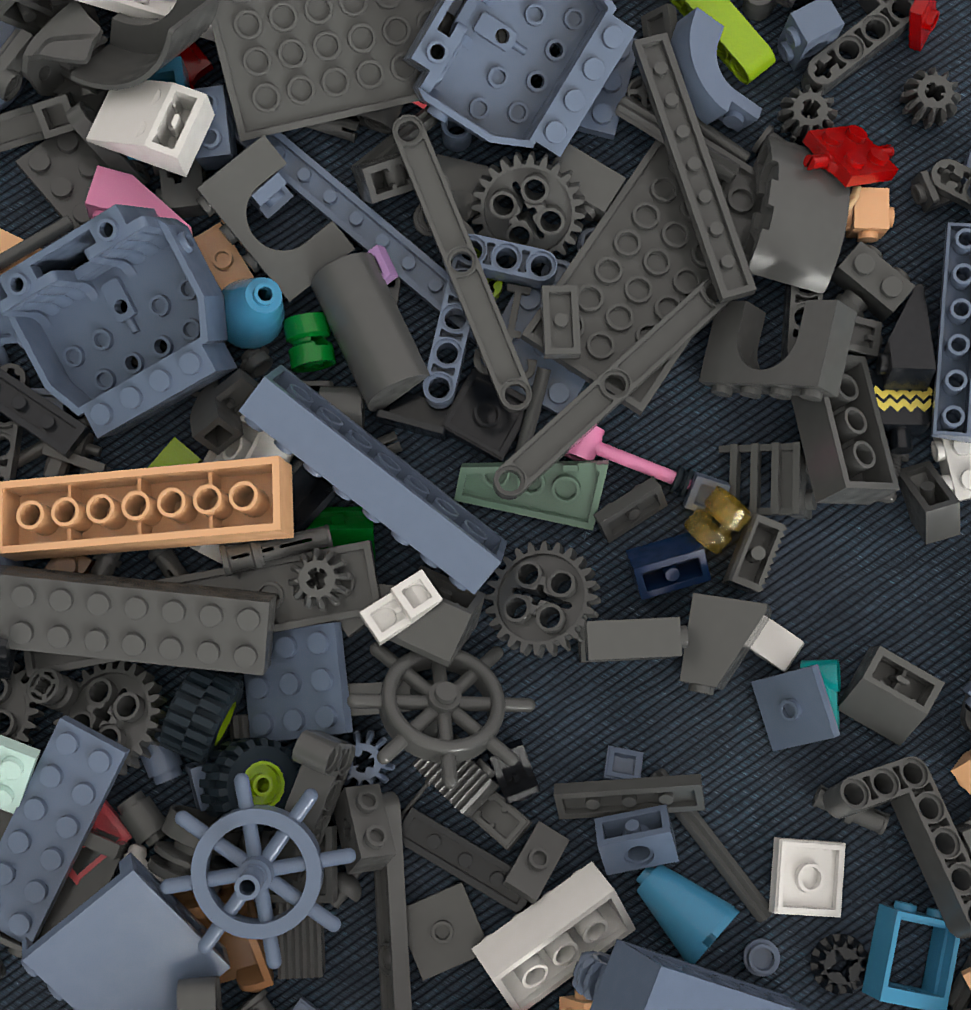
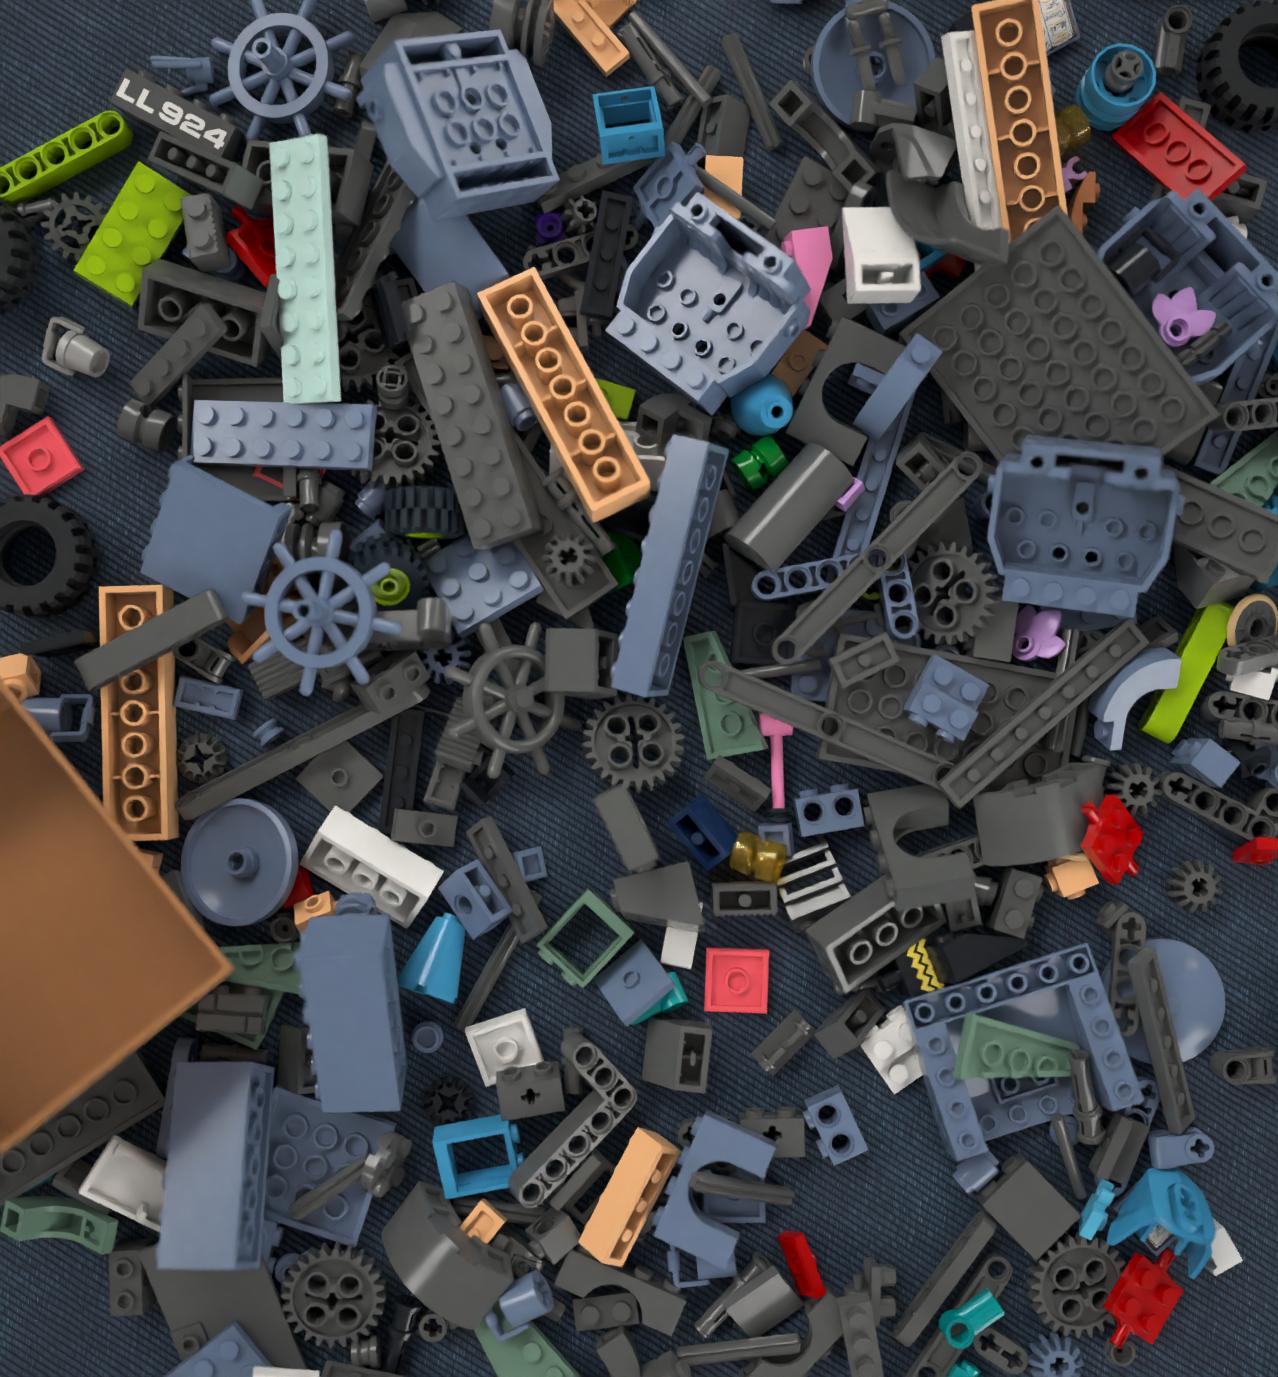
camera: 65 degrees right, 5 degrees up
white slope [360,569,442,646] -> none
none -> sand blue bush [252,718,285,748]
none -> dark grey pin [296,468,322,513]
none -> dark grey brick [496,1061,565,1122]
none -> sand blue brick [500,383,538,431]
none -> sand green window [537,886,635,988]
none -> coral tile [704,947,769,1014]
none -> dark grey hinge [750,1009,816,1076]
none -> sand blue brick [792,783,864,837]
none -> sand blue arch [852,333,943,442]
none -> sand blue plate [902,654,990,743]
none -> lavender plate [1012,605,1066,661]

